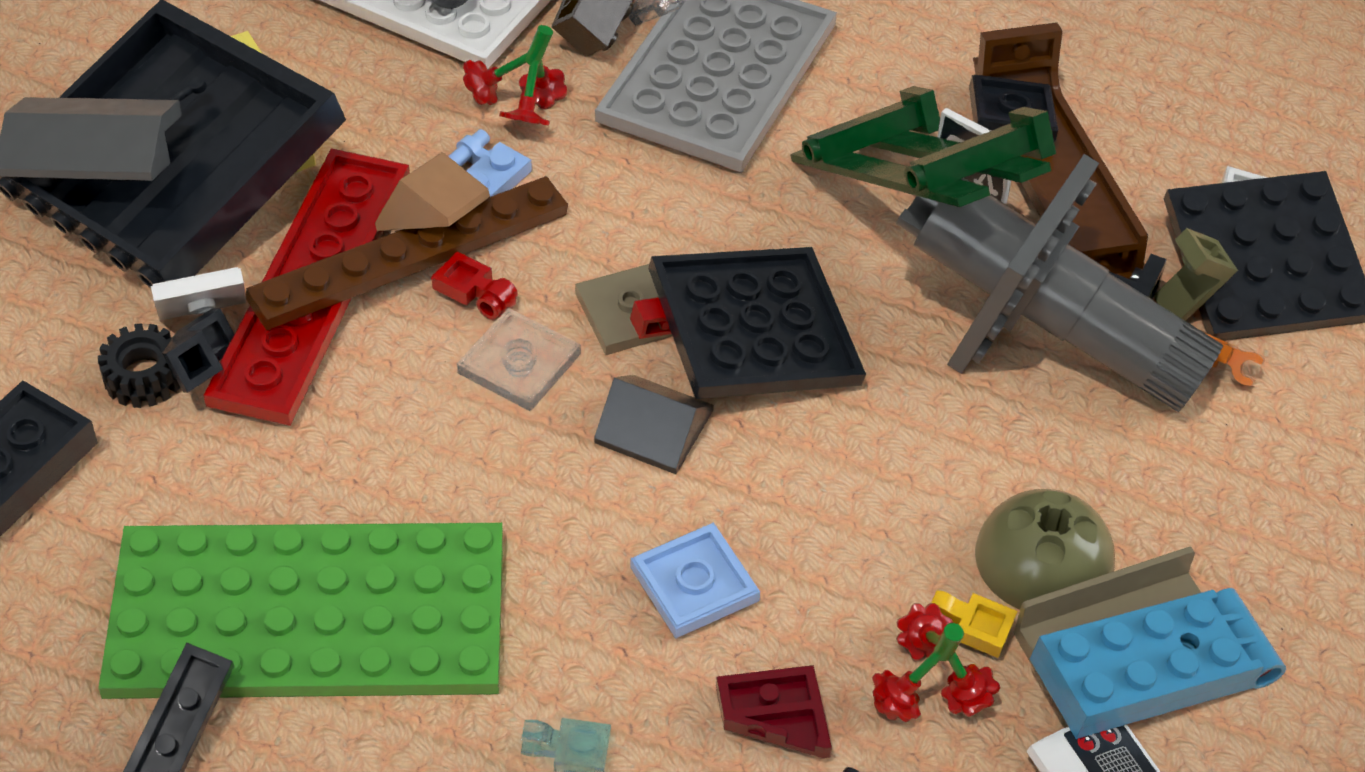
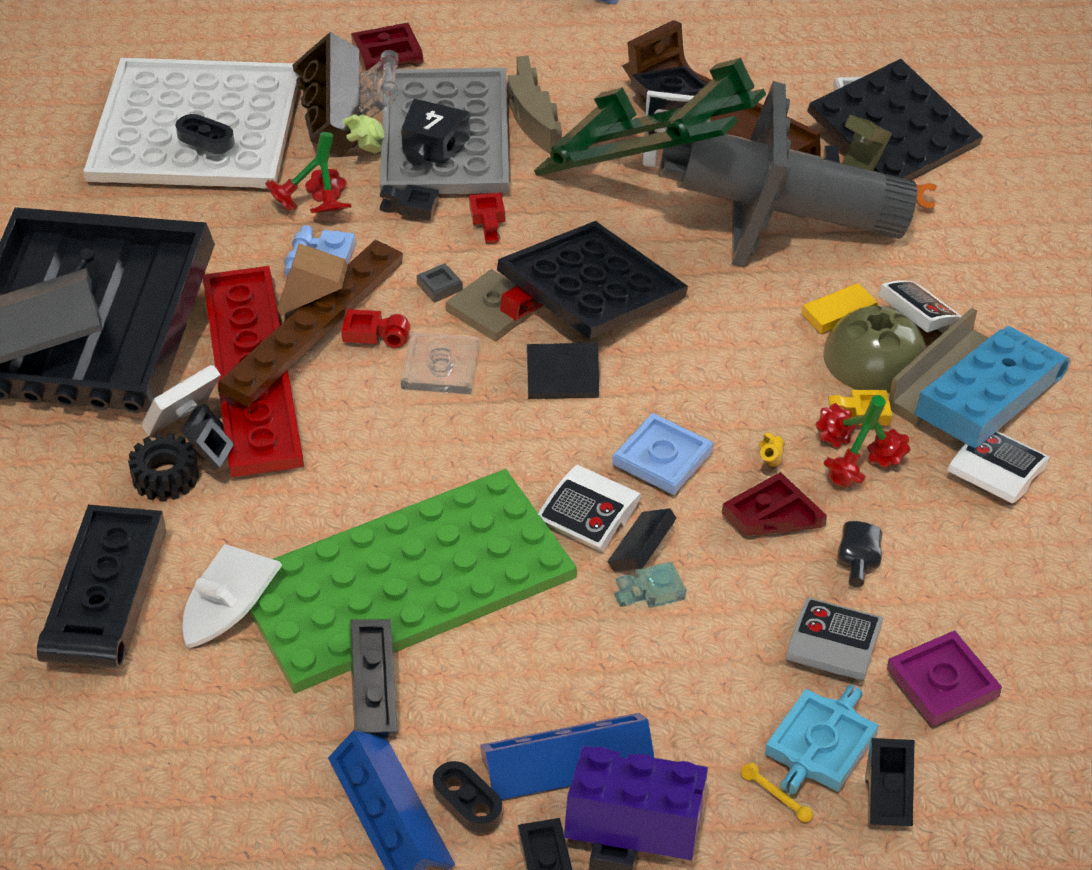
camera: 25 degrees left, 5 degrees down
none -> white shield [182,544,282,649]
none -> yellowish green plate [342,114,385,154]
none -> black plate [380,184,439,220]
none -> black torso [401,99,471,166]
none -> dark grey tile [416,263,463,303]
none -> red plate [469,192,505,243]
none -> dark tan slope [508,56,562,154]
none -> slope [538,465,642,553]
none -> black tile [607,508,676,572]
none -> yellow arm [758,432,785,467]
none -> yellow tile [801,283,878,334]
none -> slope [878,280,962,333]

